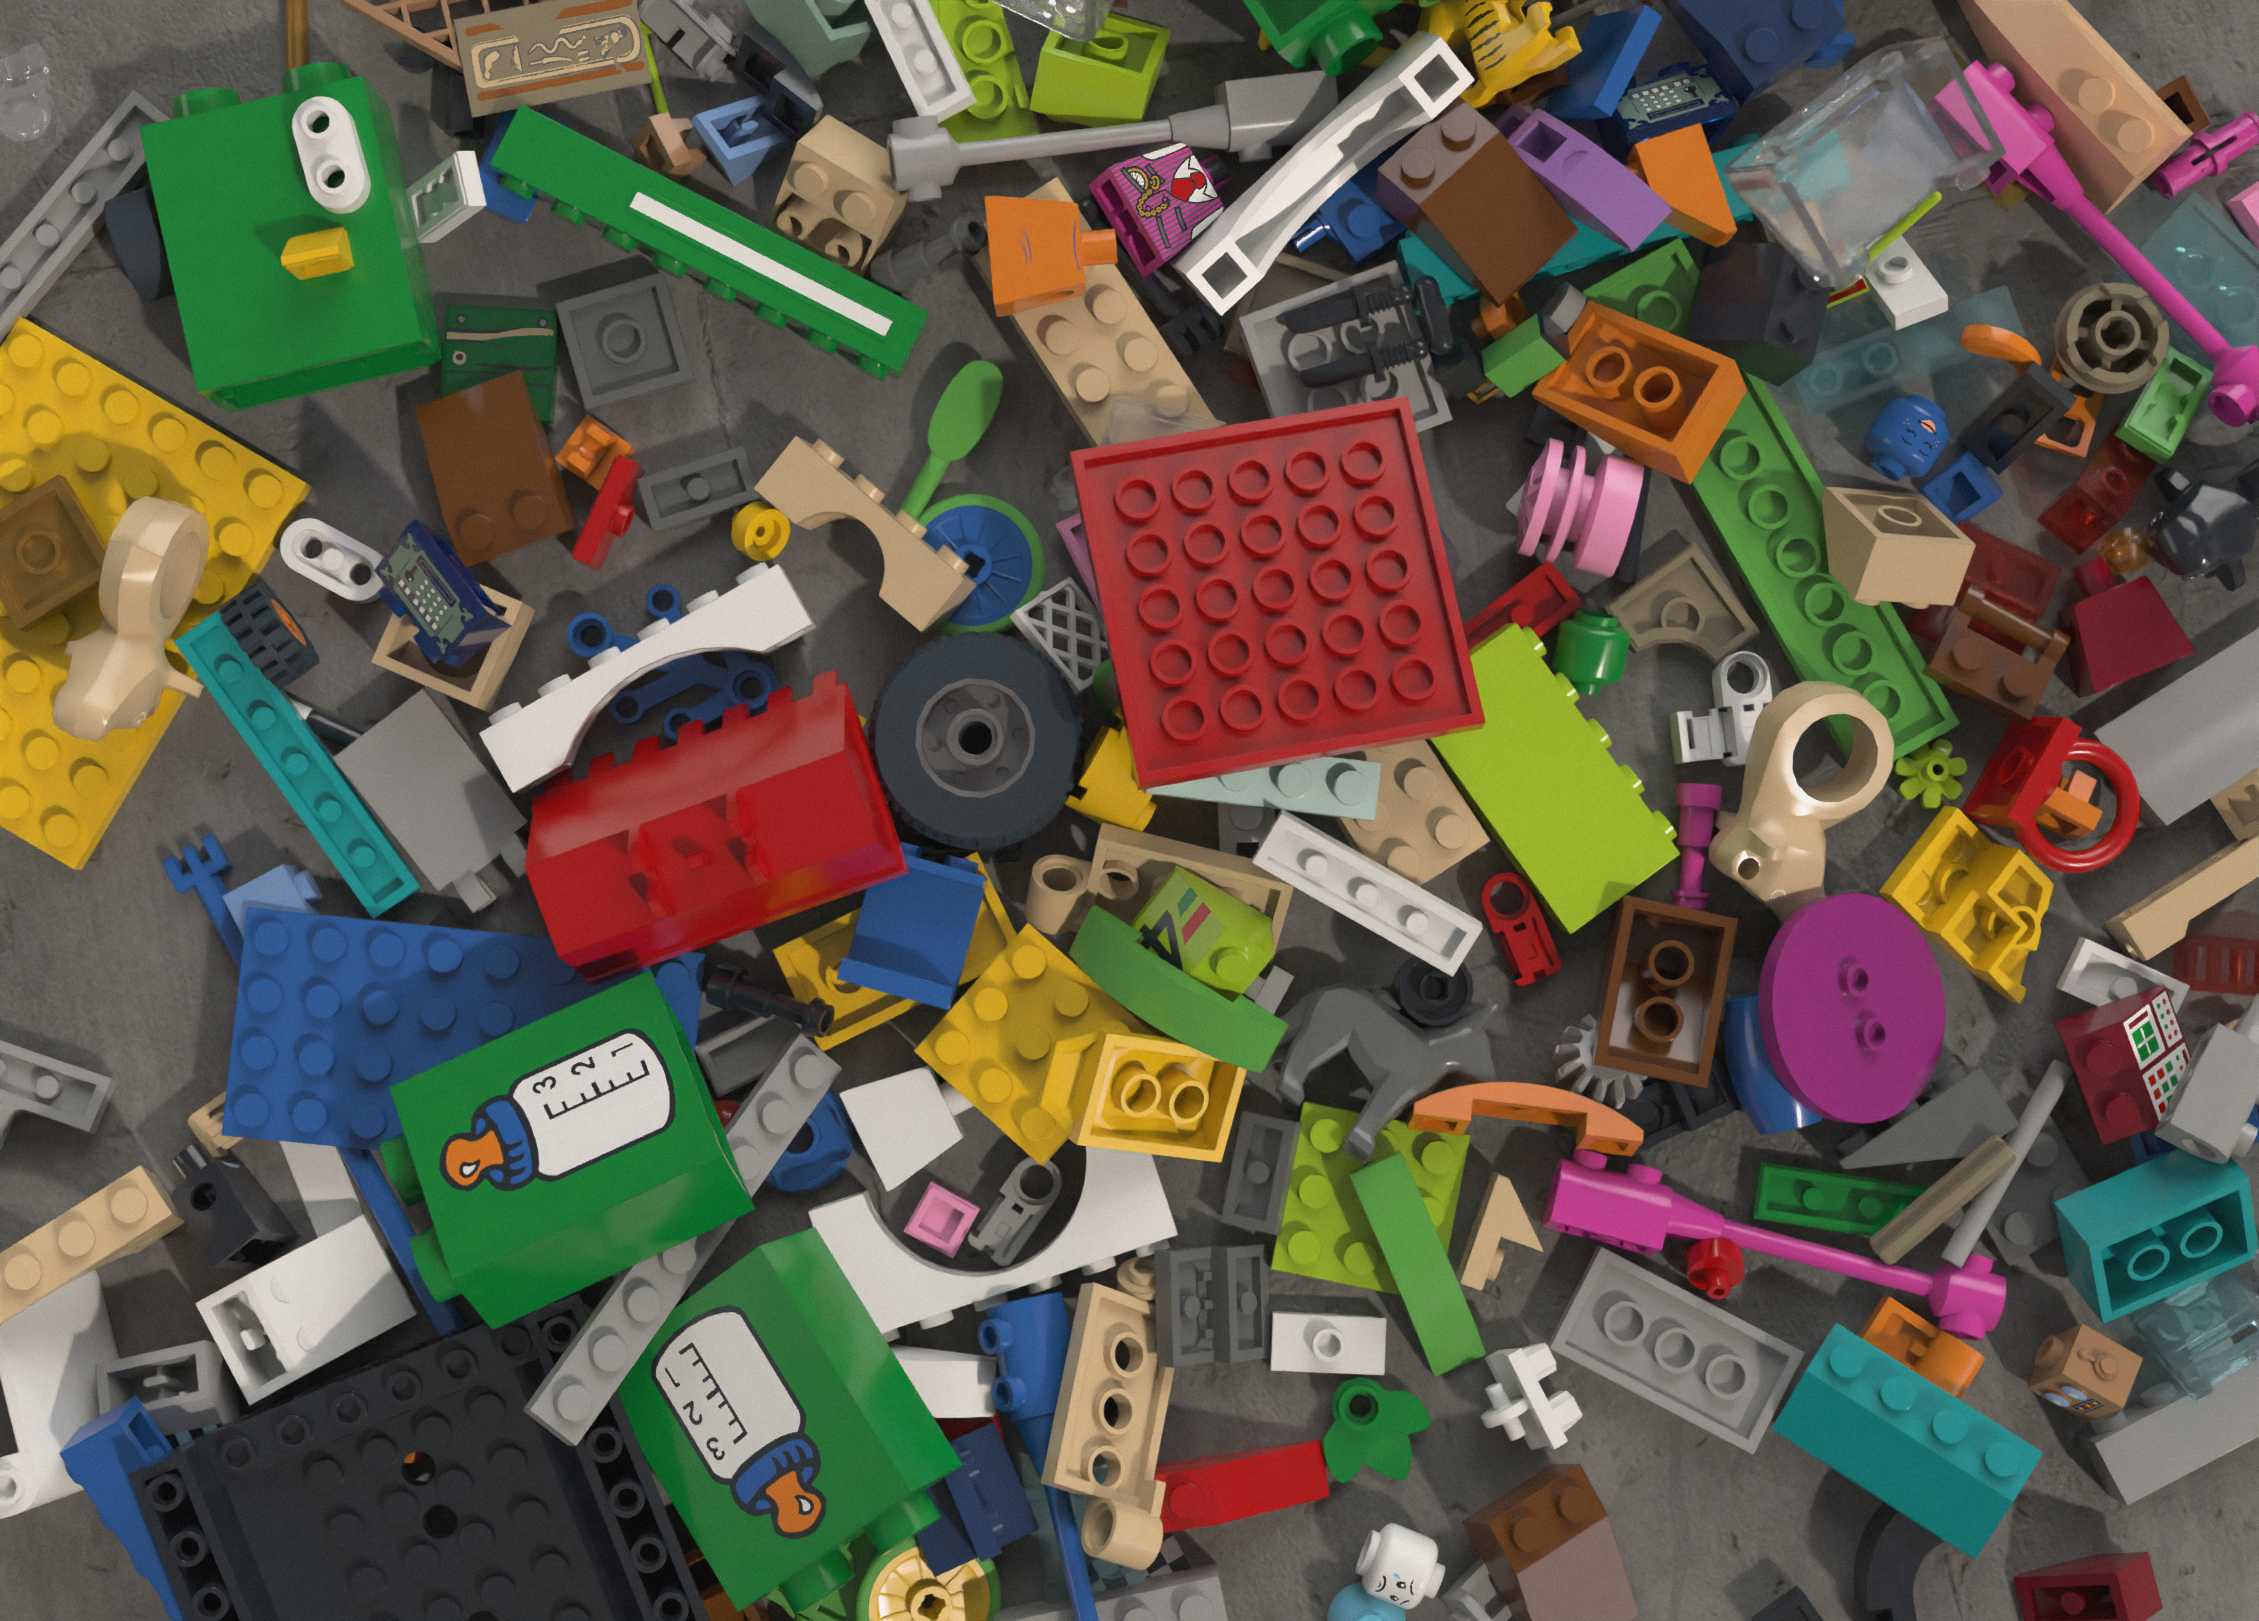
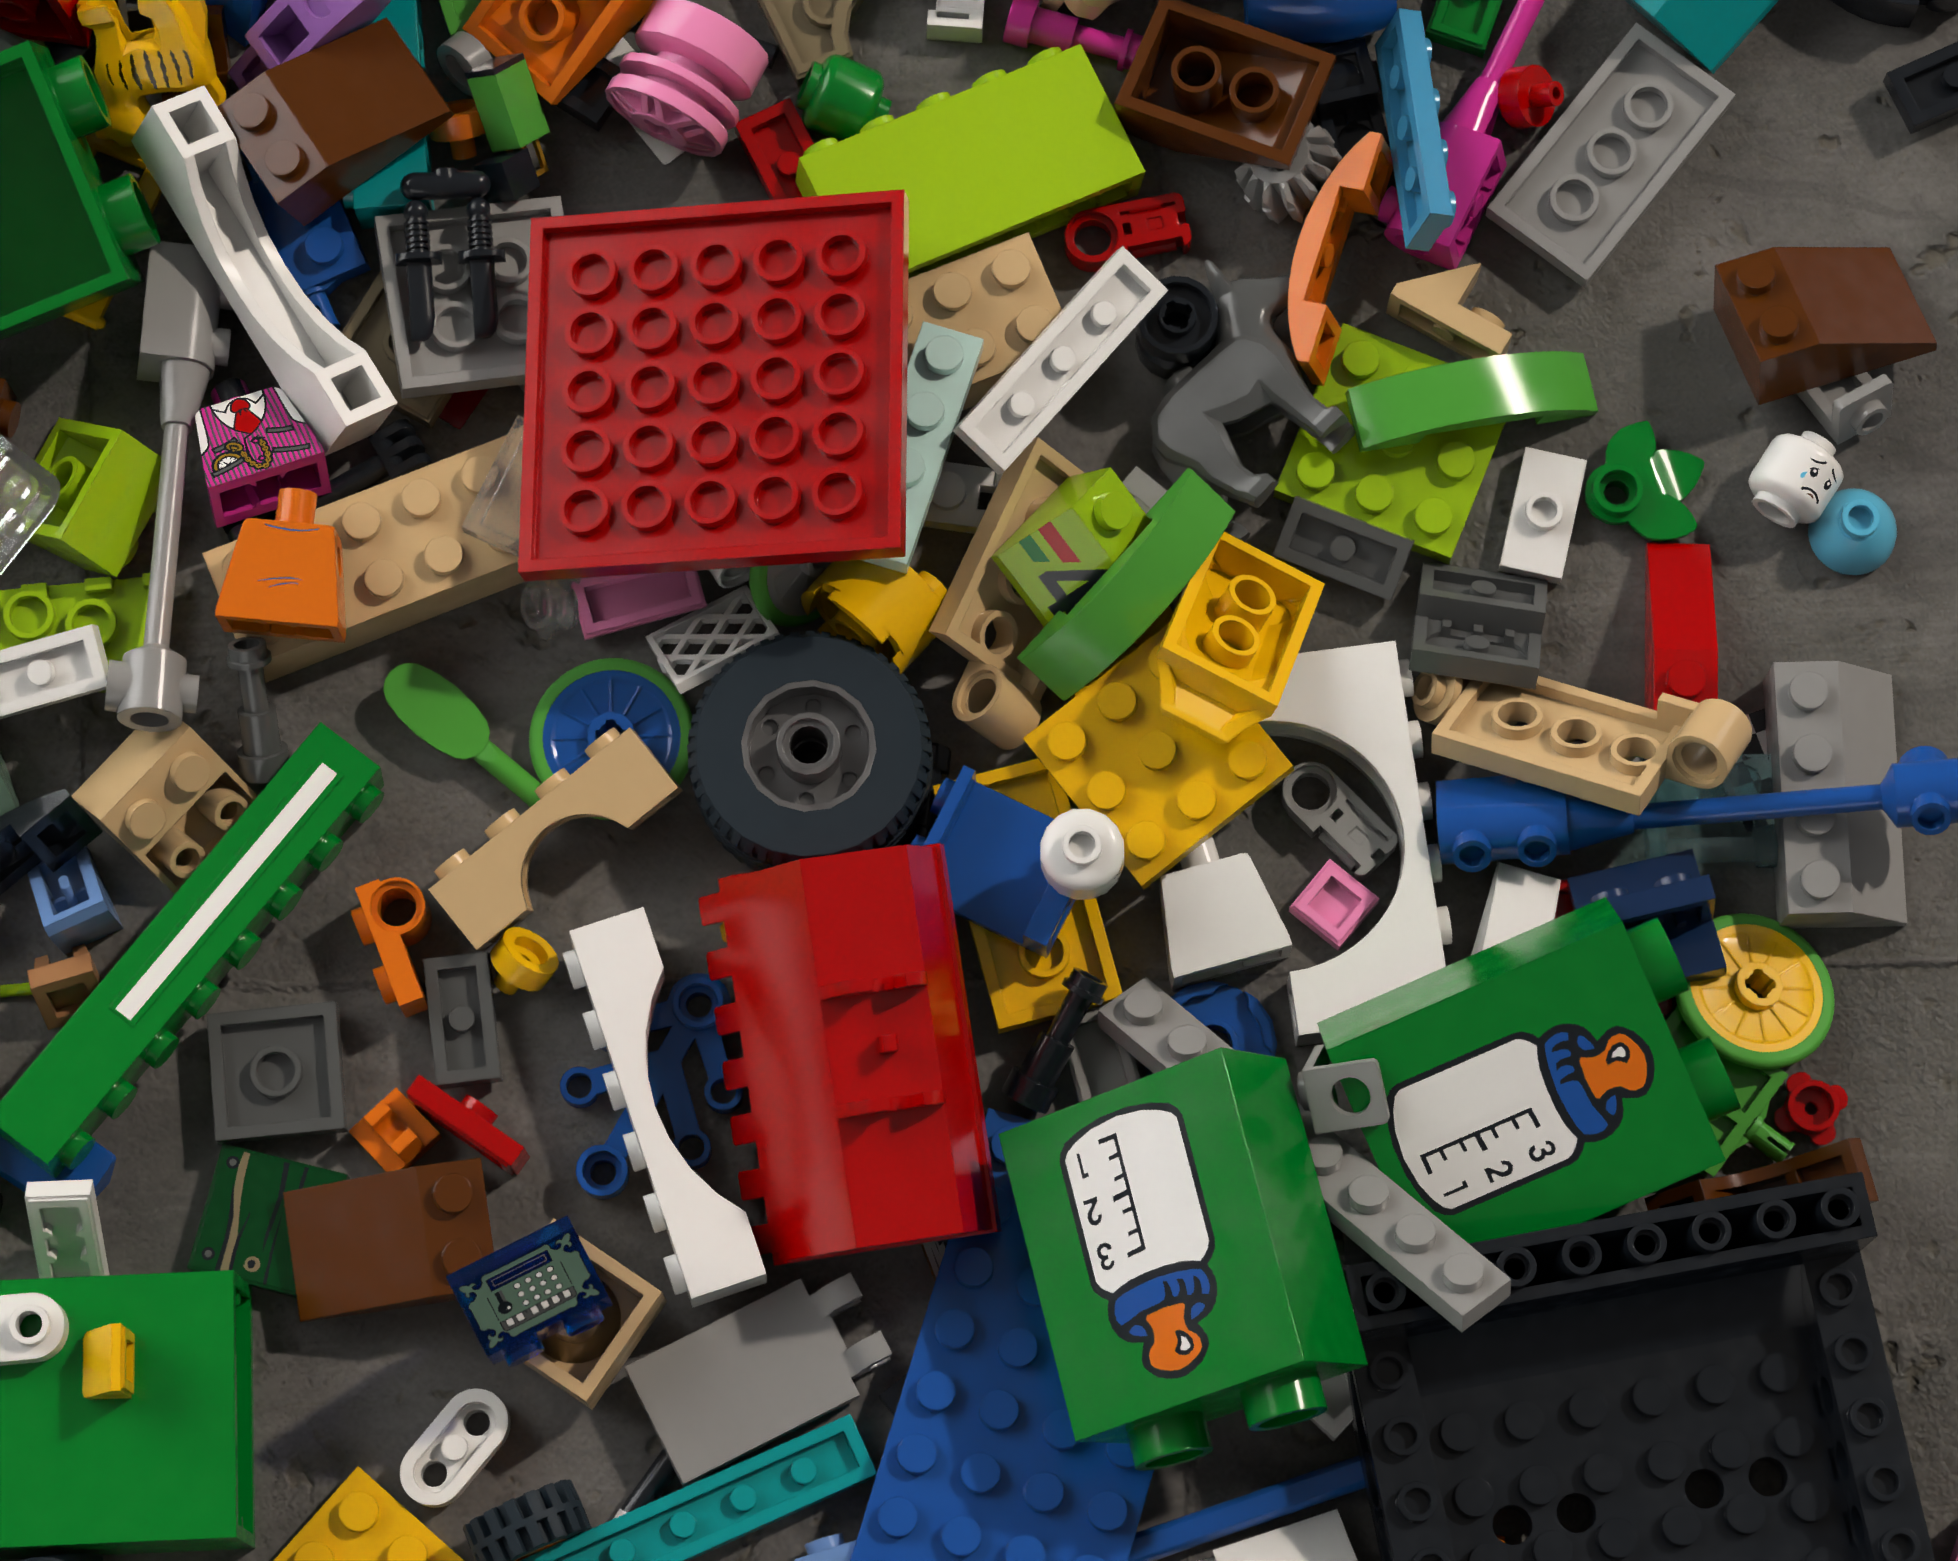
camera: 80 degrees left, 10 degrees down
white hips [1481,1343,1582,1450] -> none
none -> orange plate [350,877,432,1018]
none -> white head [1040,809,1124,900]
none -> light grey bracket [1297,1045,1390,1134]
none -> dark azure plate [1375,8,1456,252]

